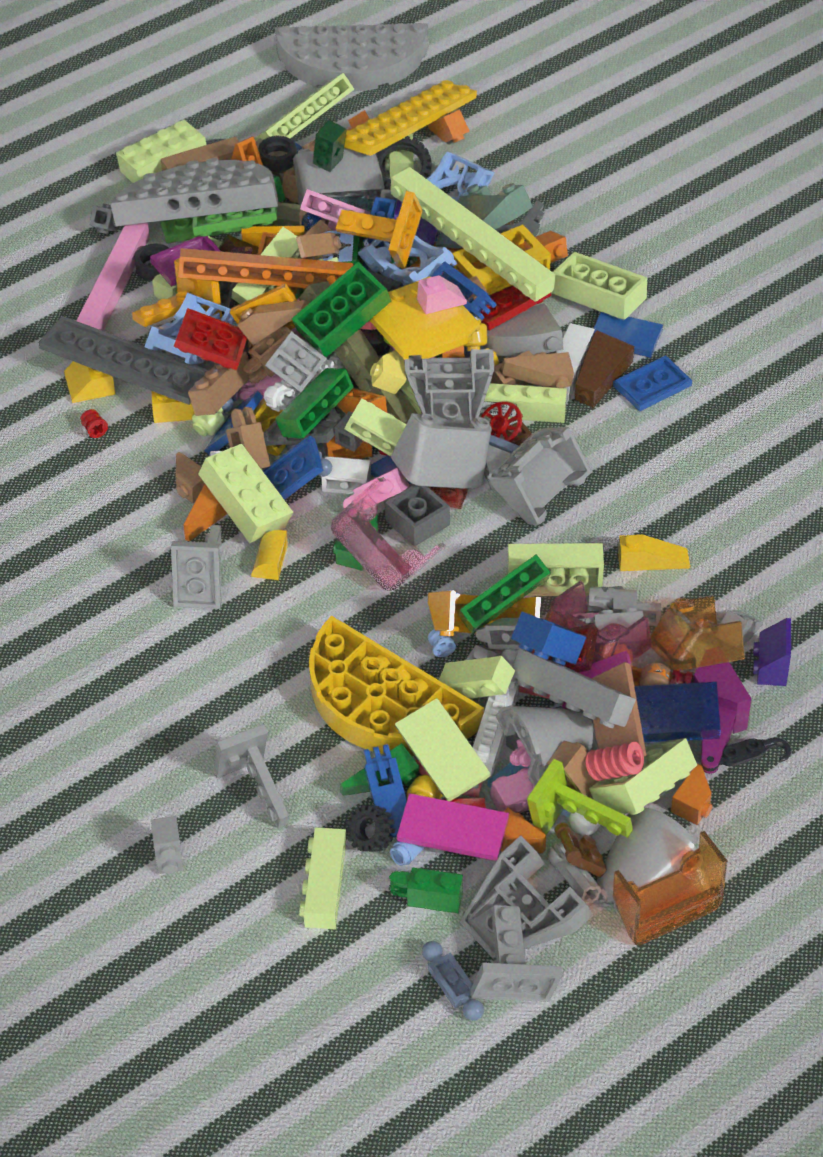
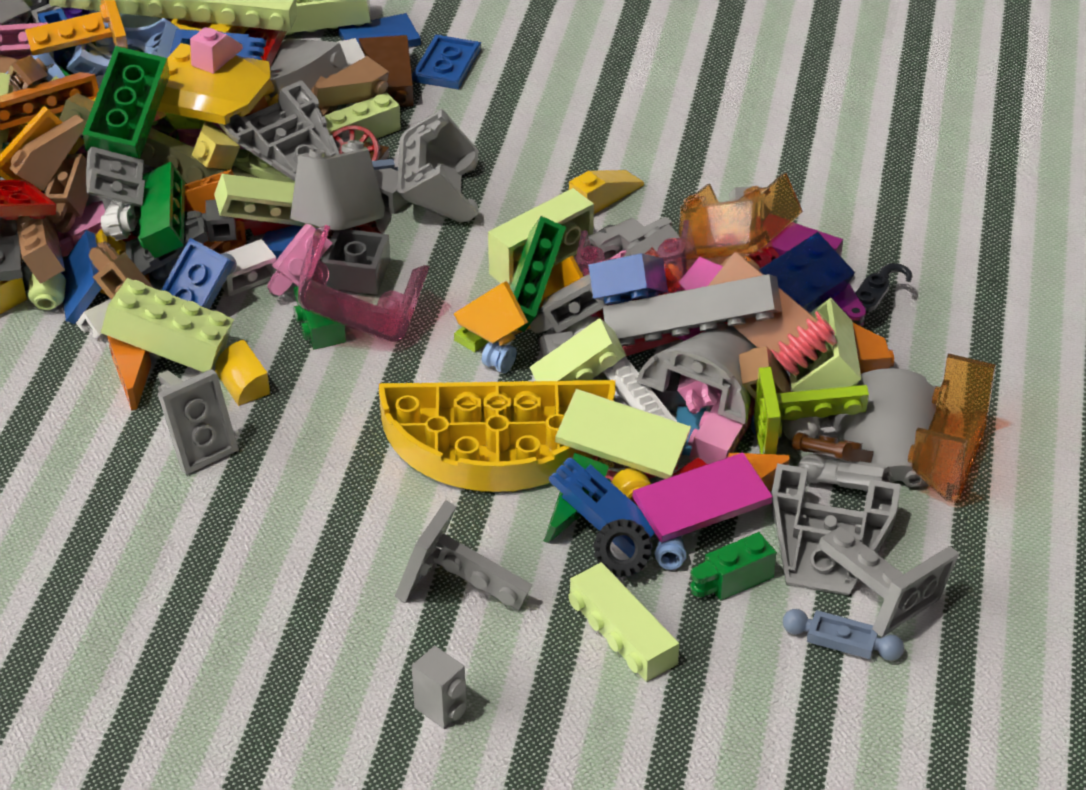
camera: 40 degrees left, 5 degrees down
medium nougat slope [176,452,205,503] -> none
dark purple slope [753,618,791,686] -> none

